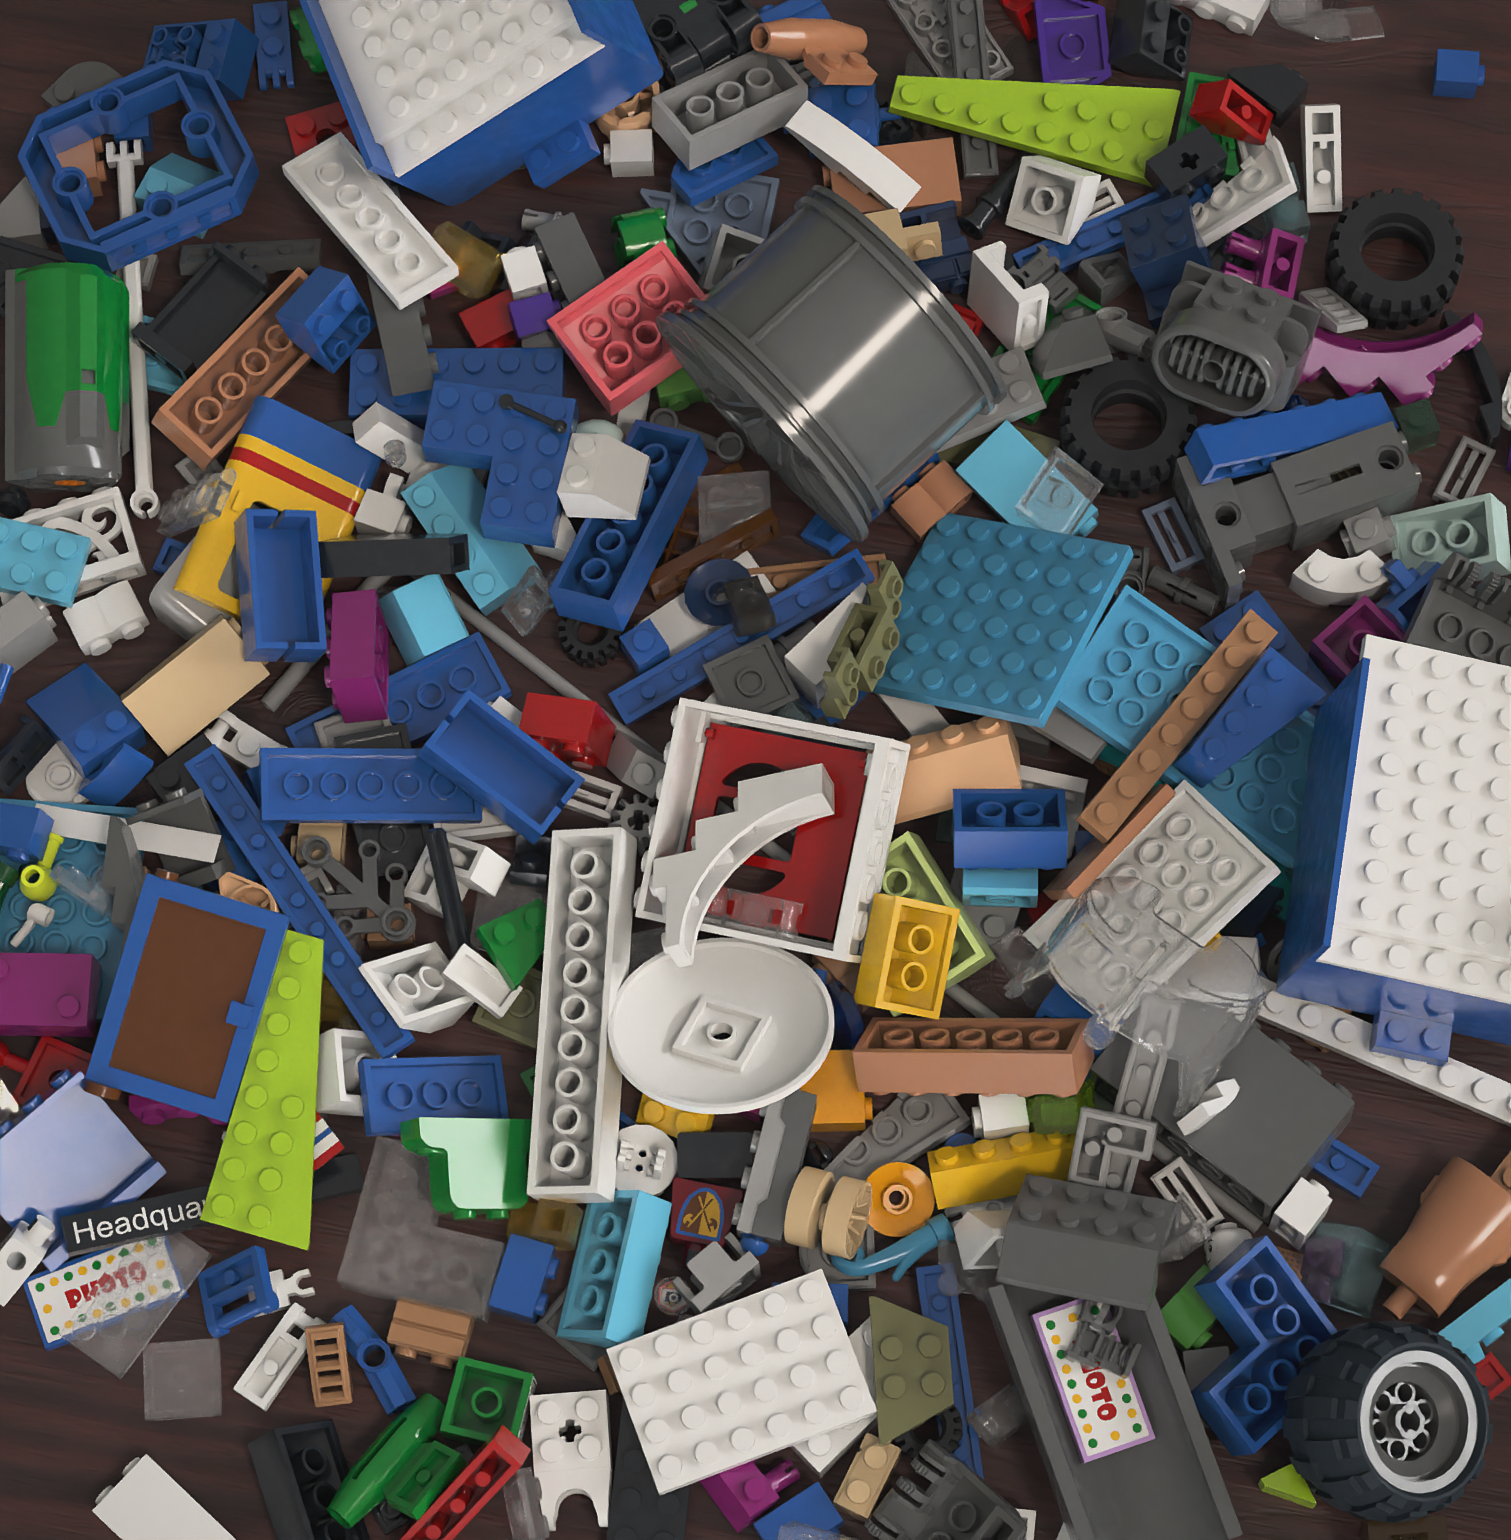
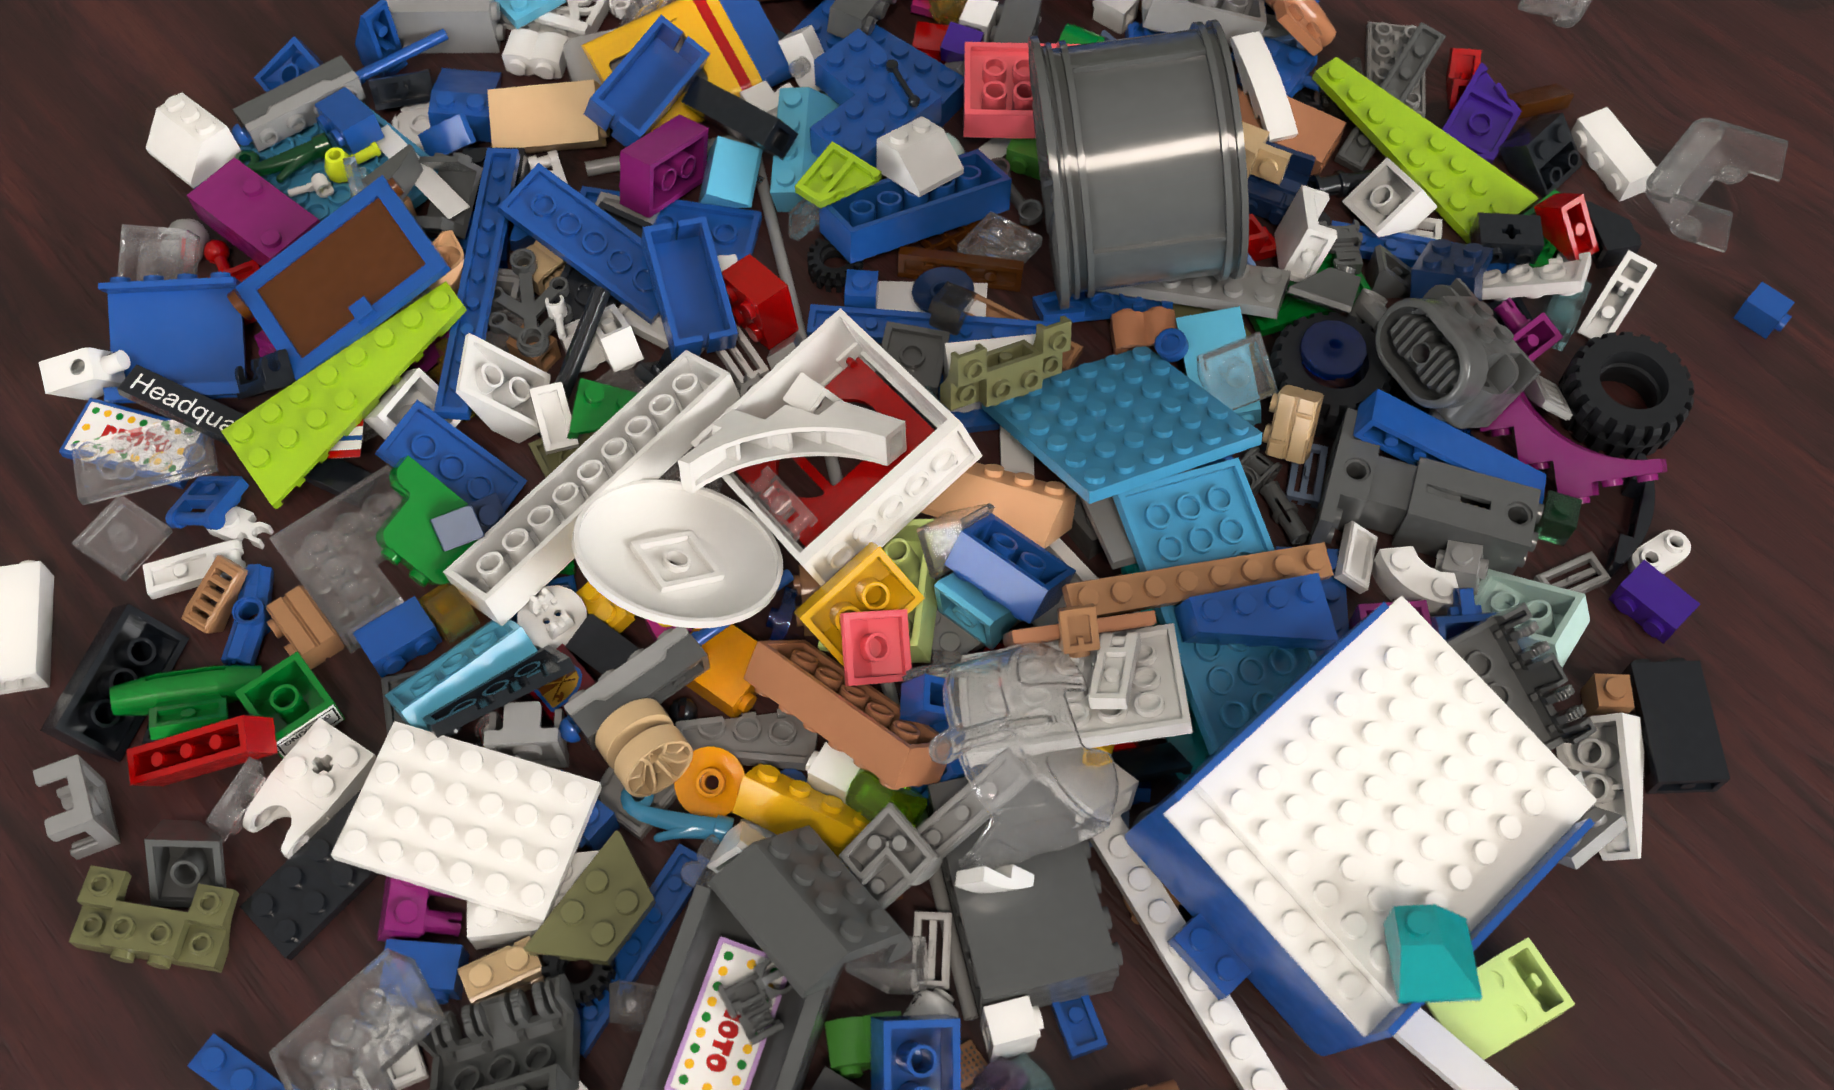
camera: 30 degrees right, 10 degrees down
none -> black hinge [235,349,295,400]
none -> black wing [422,645,576,738]
none -> slope [430,493,506,552]
none -> white hand [545,295,567,339]
none -> white brick [783,372,843,415]
none -> lime wing [795,141,882,208]
none -> coral slope [840,609,913,686]
none -> blue brick [900,674,956,726]
none -> clear slope [916,503,995,580]
none -> medium nougat bracket [1057,603,1100,658]
none -> white plate [1088,632,1141,709]
none -> blue tile [1155,328,1189,362]
none -> tan brick [1262,385,1324,464]
none -> clear blue plate [1299,320,1367,381]
none -> white tile [1334,521,1378,594]

